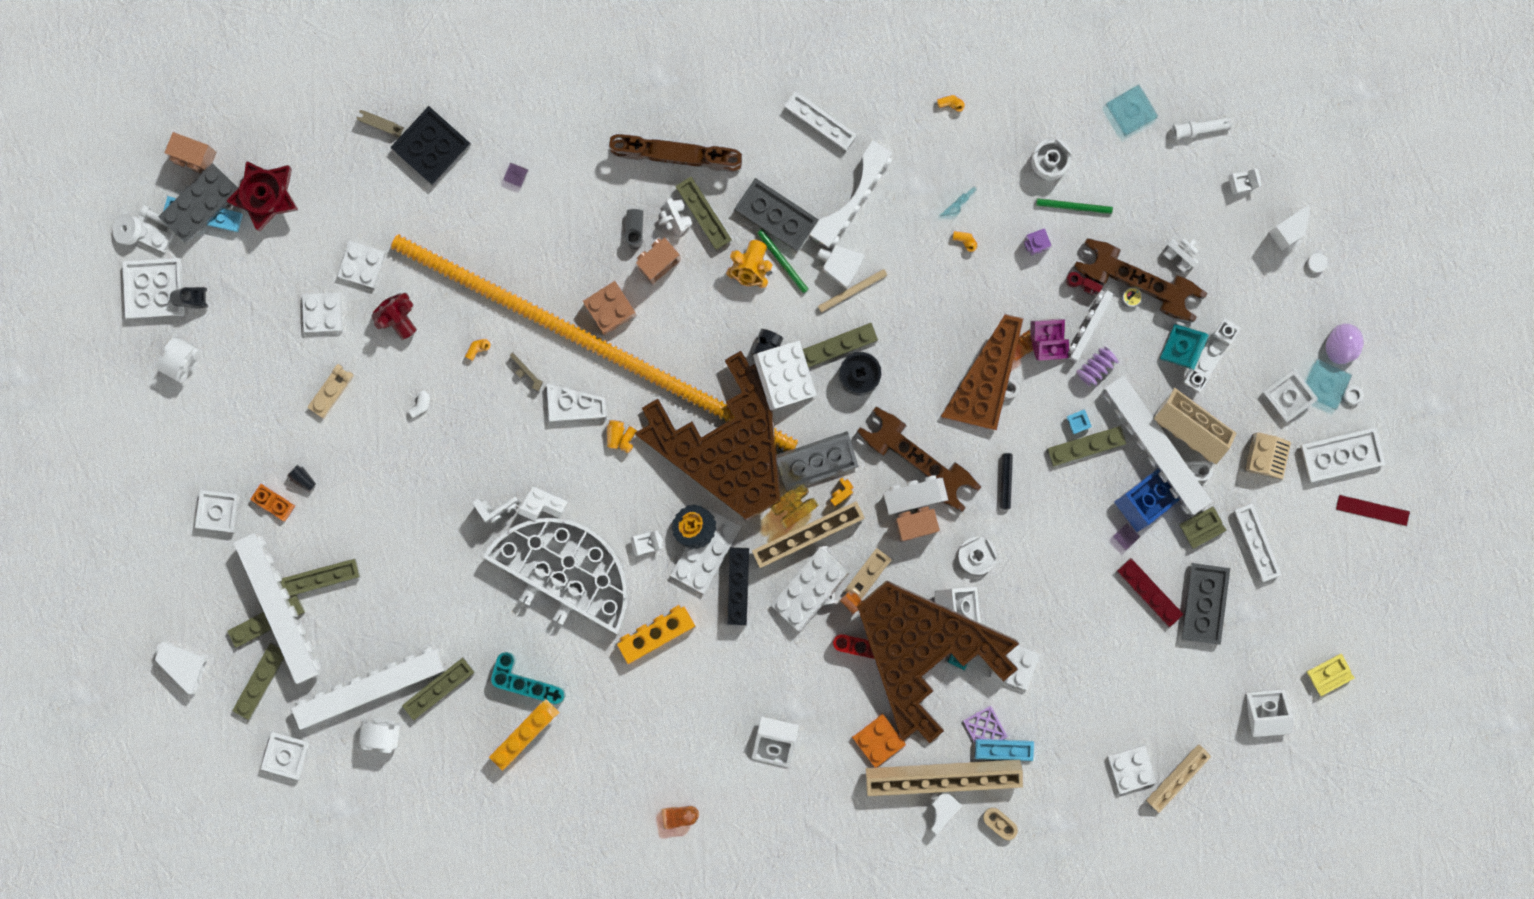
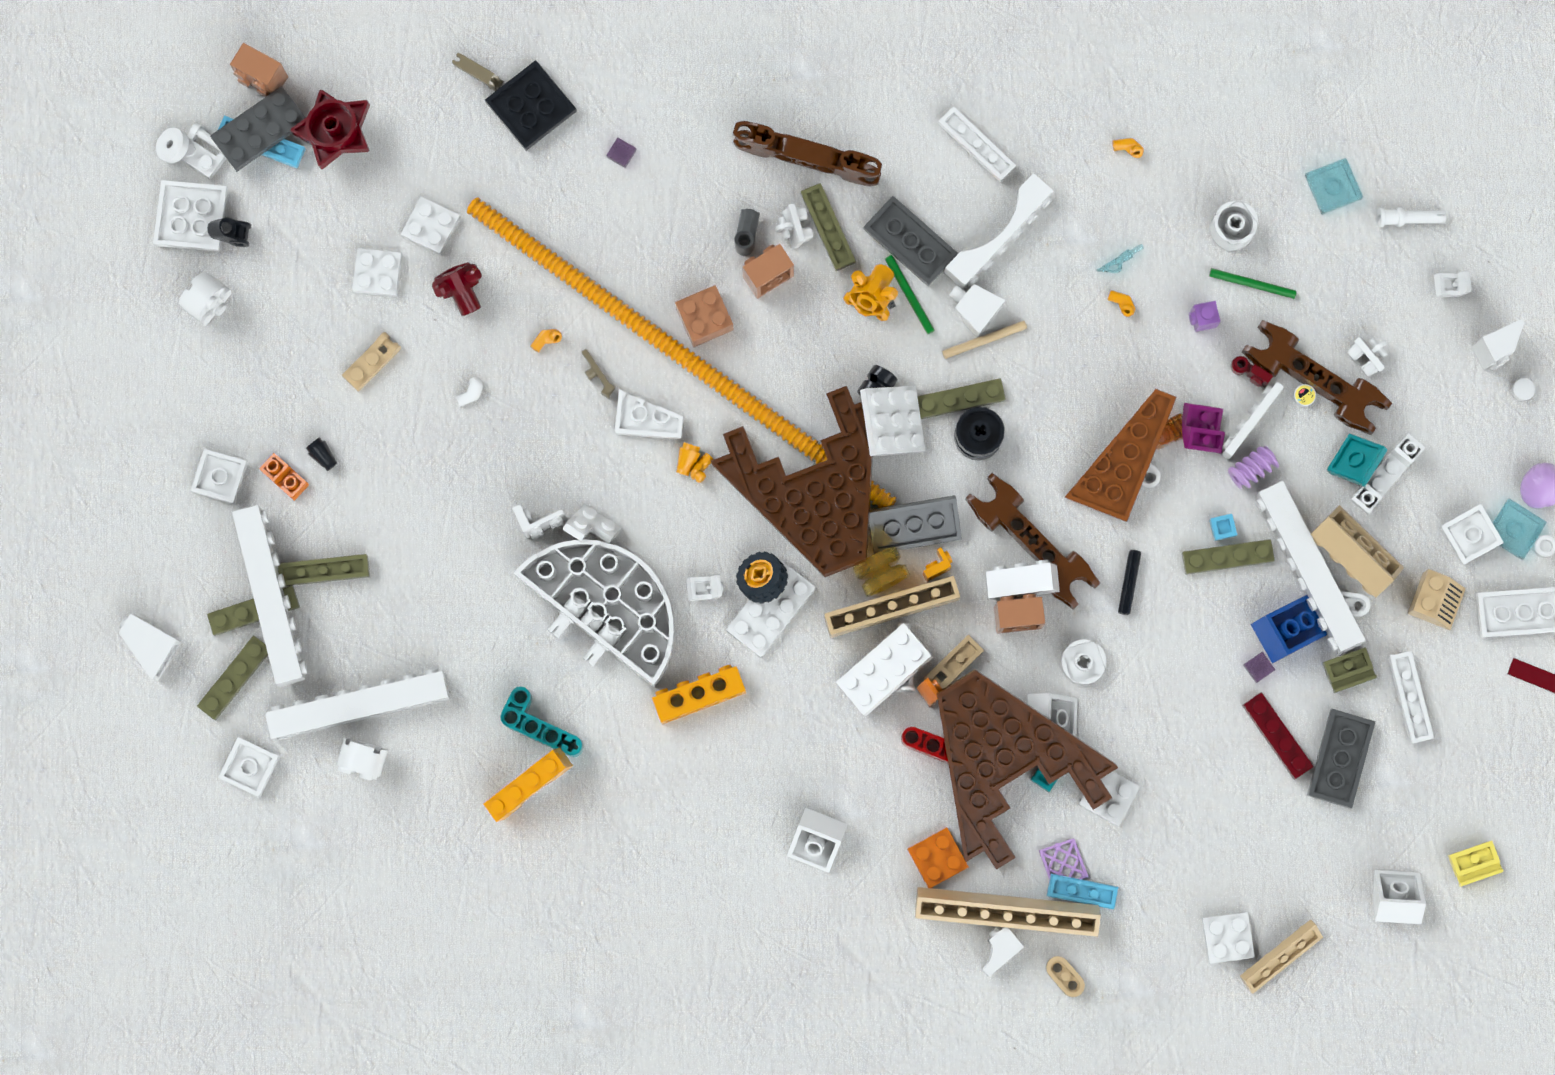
camera: 10 degrees right, 5 degrees down
olive plate [401,657,475,721] -> none
clear orange piece [661,806,699,829] -> none
black brick [727,547,749,625] -> none

